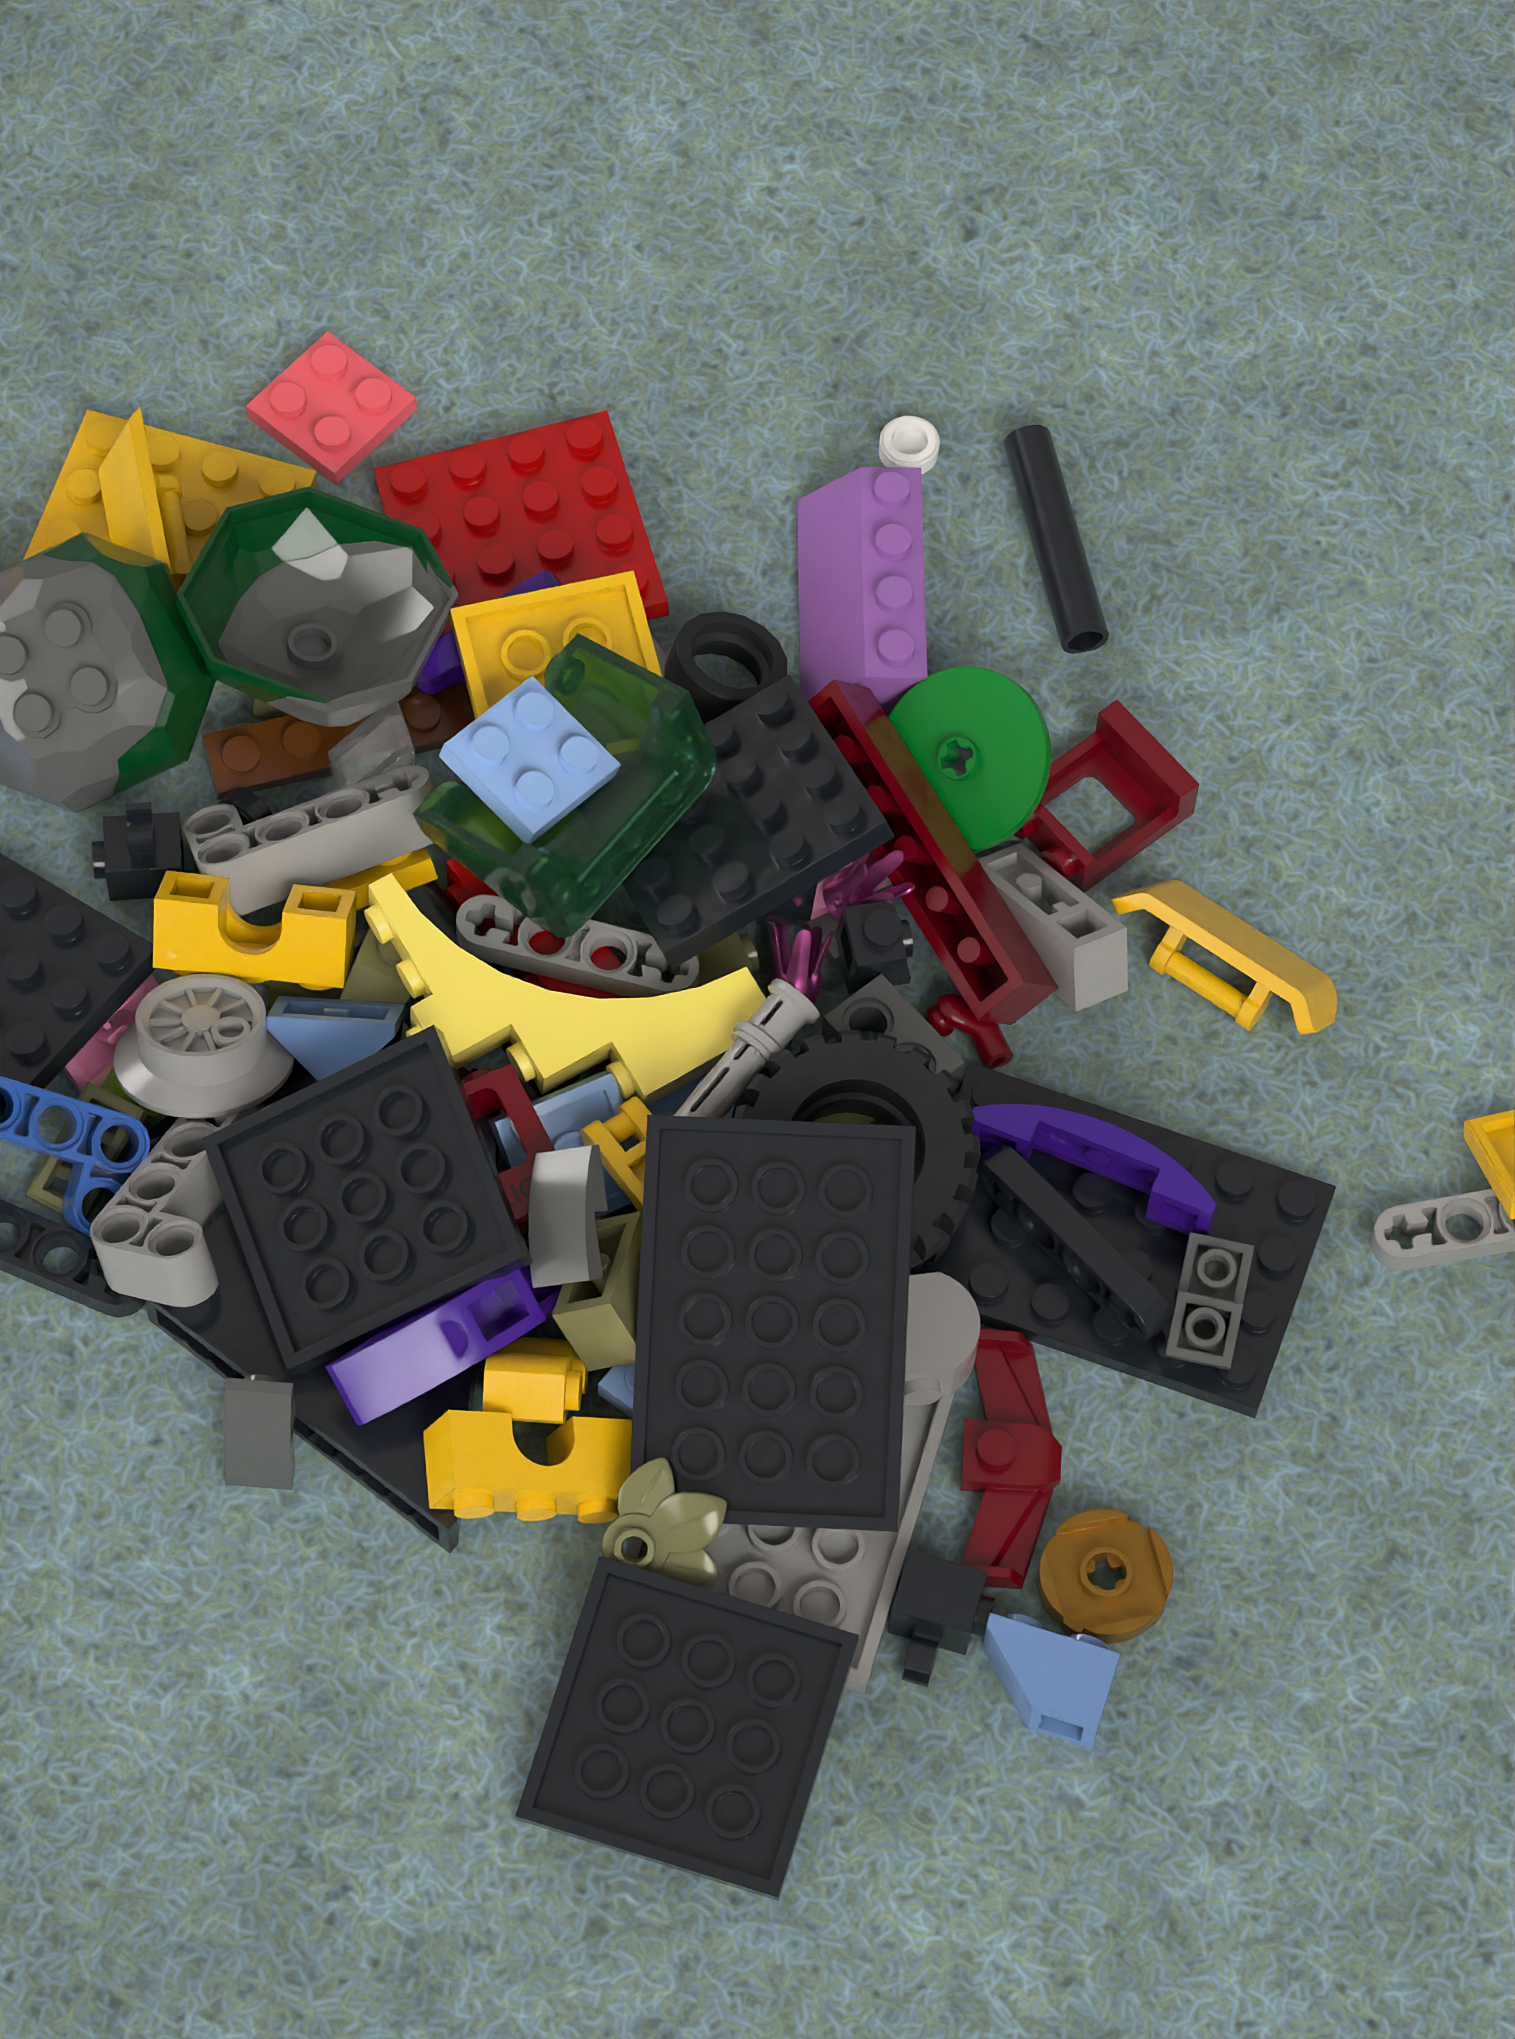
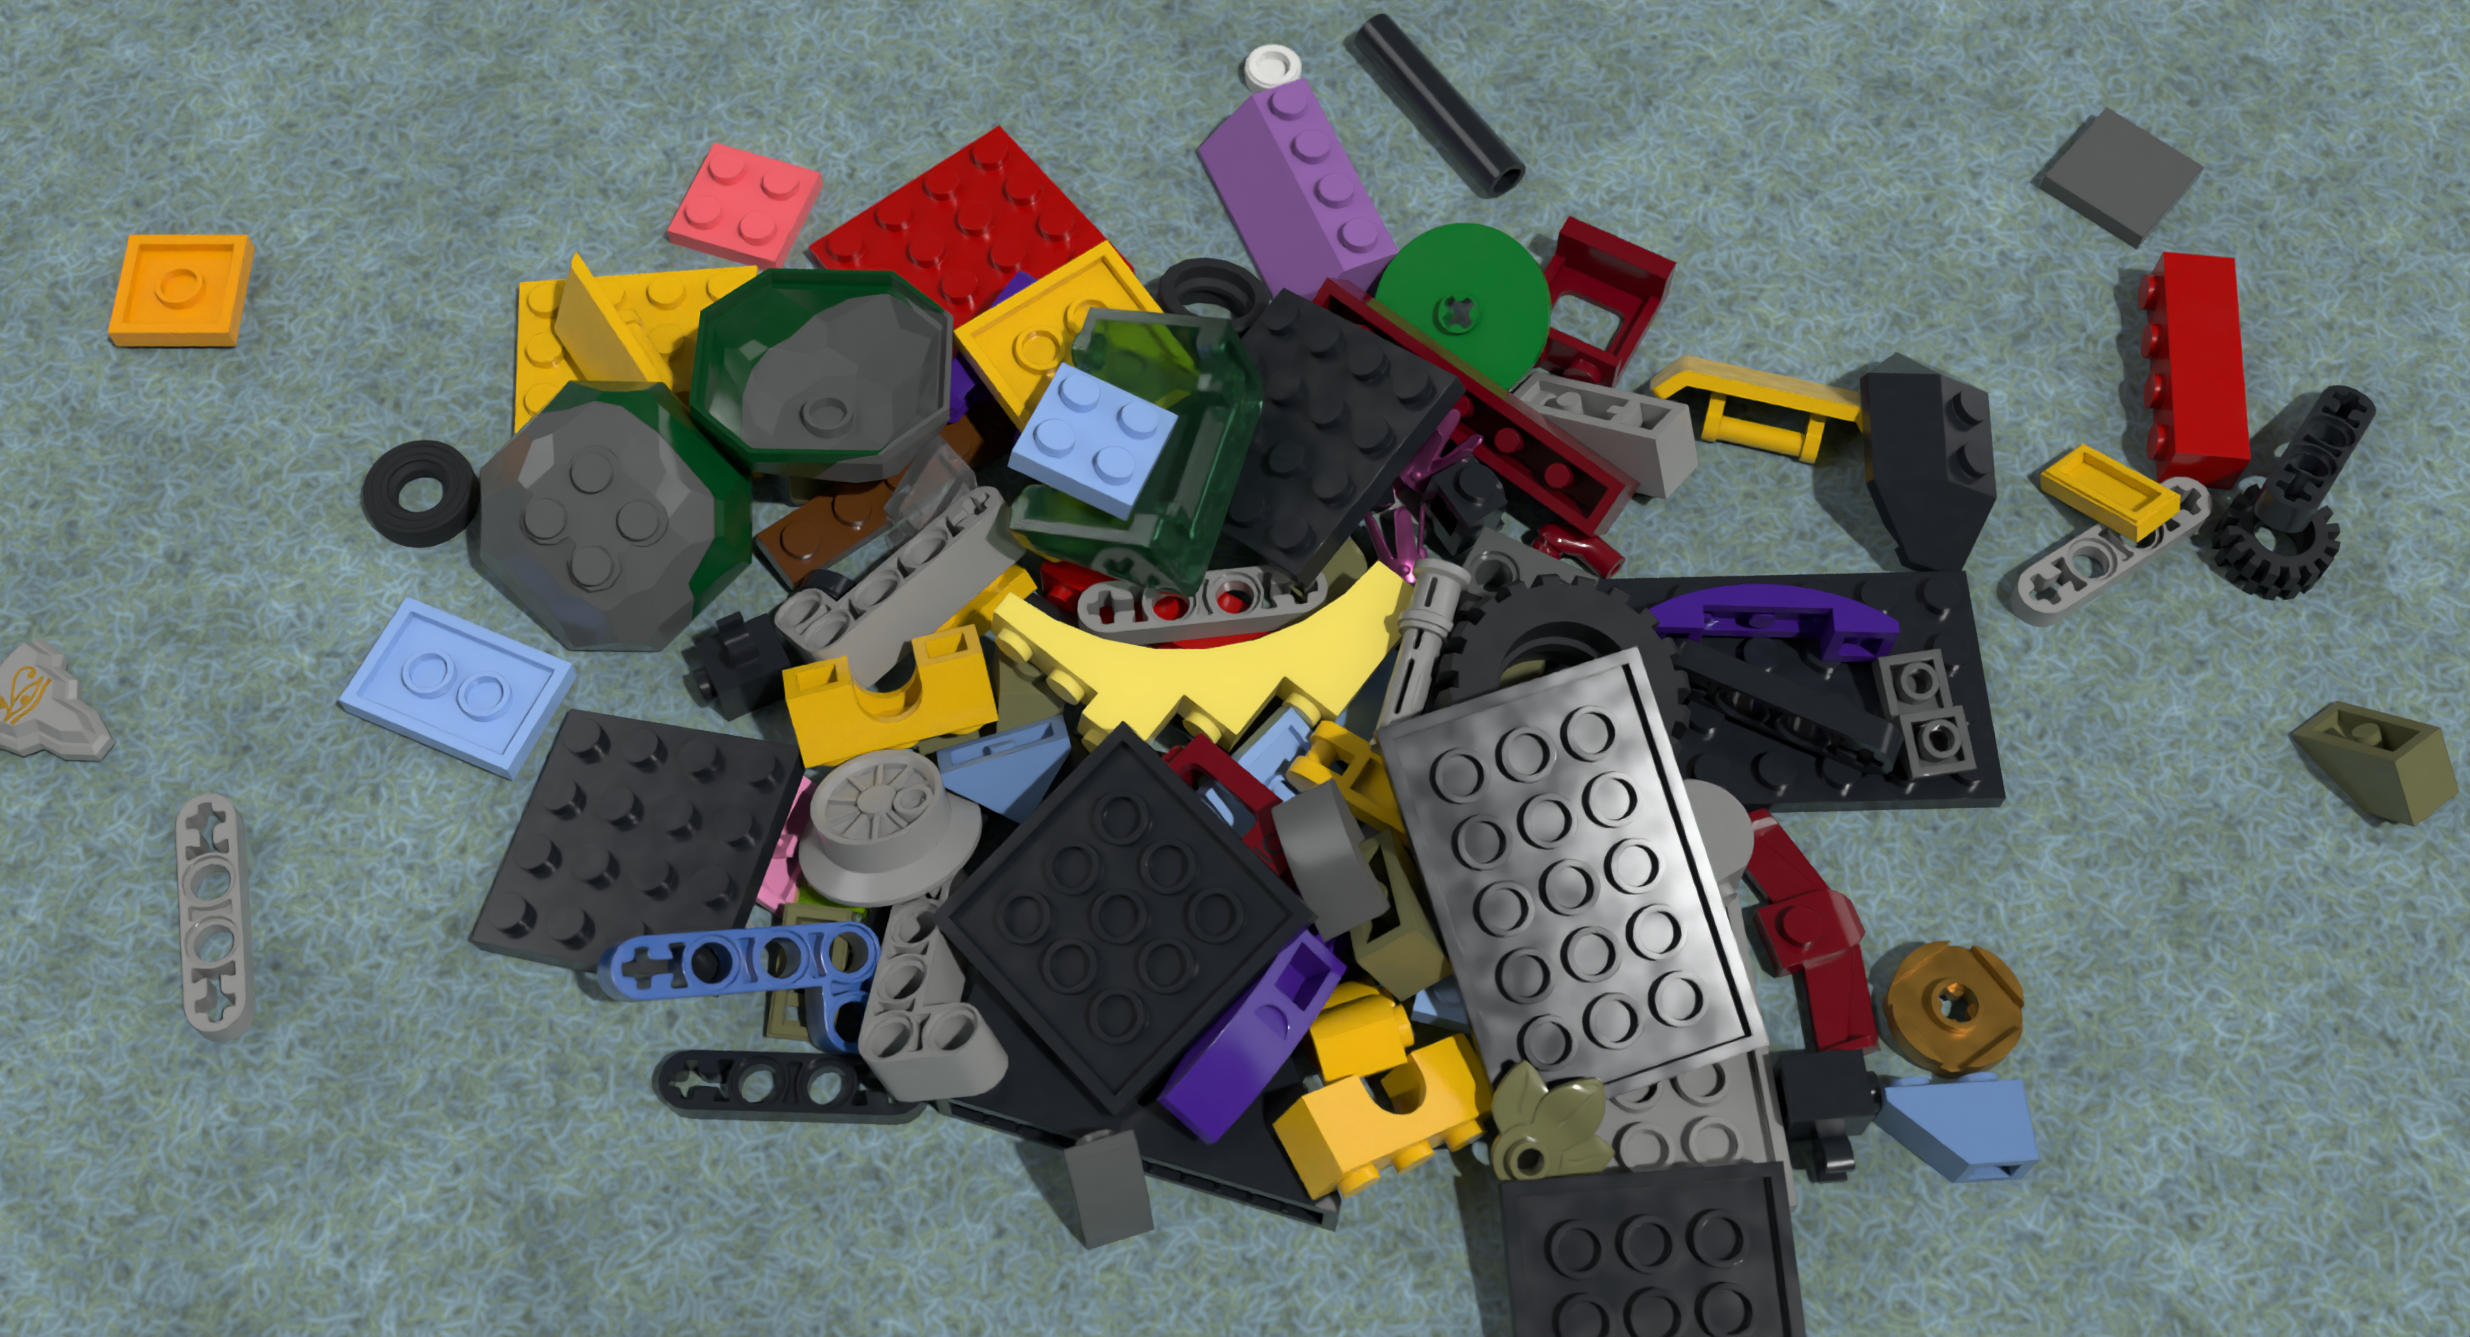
camera: 20 degrees left, 0 degrees up
none -> black wedge [1860,352,1997,572]

